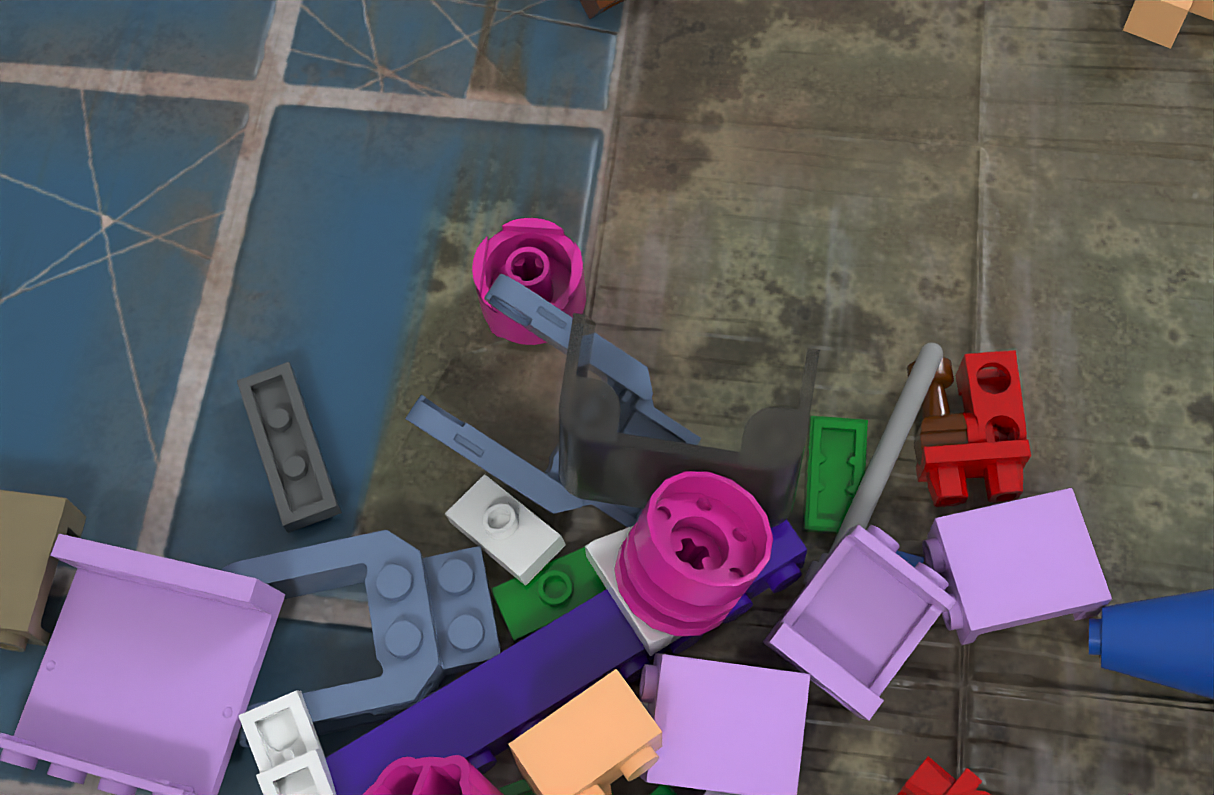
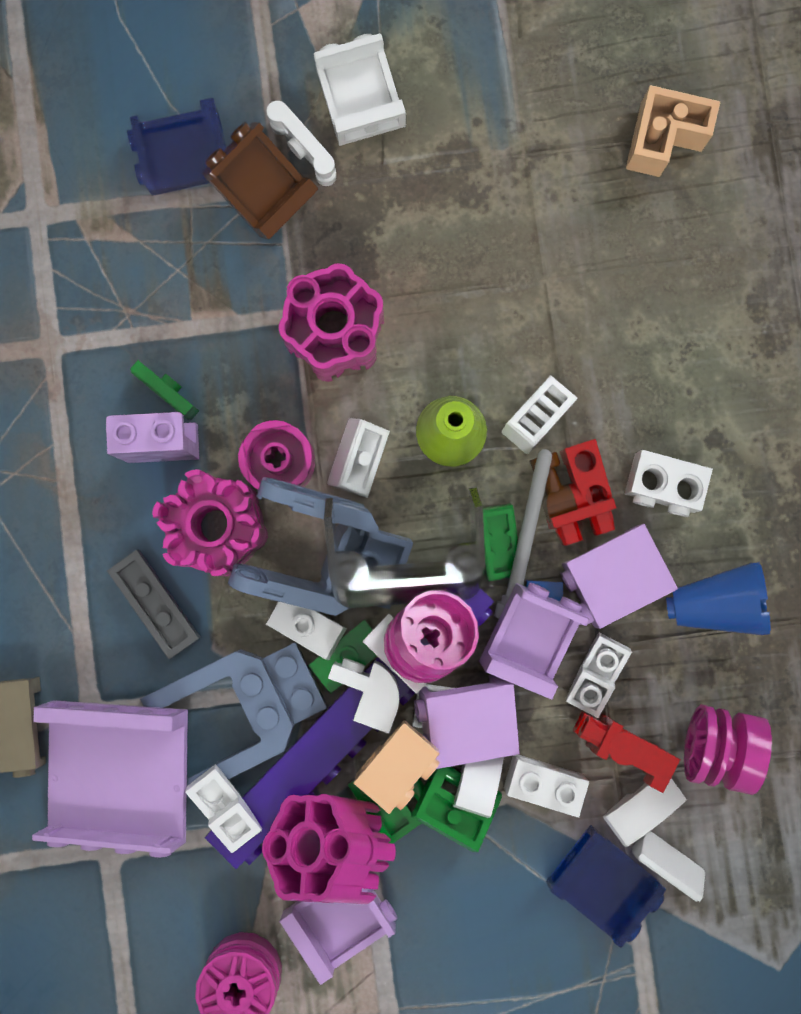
camera: 20 degrees left, 20 degrees up
none -> lavender panel [106,412,199,463]
none -> green plate [130,360,199,420]
none -> dark pink piece [152,469,268,576]
none -> dark pink piece [279,263,384,382]
none -> white slope [327,418,390,498]
none -> white brick [328,658,399,734]
none -> lime cone [416,396,487,467]
none -> white slope [502,375,577,454]
none -> white slope [566,632,632,718]
none -> white brick [624,450,713,517]

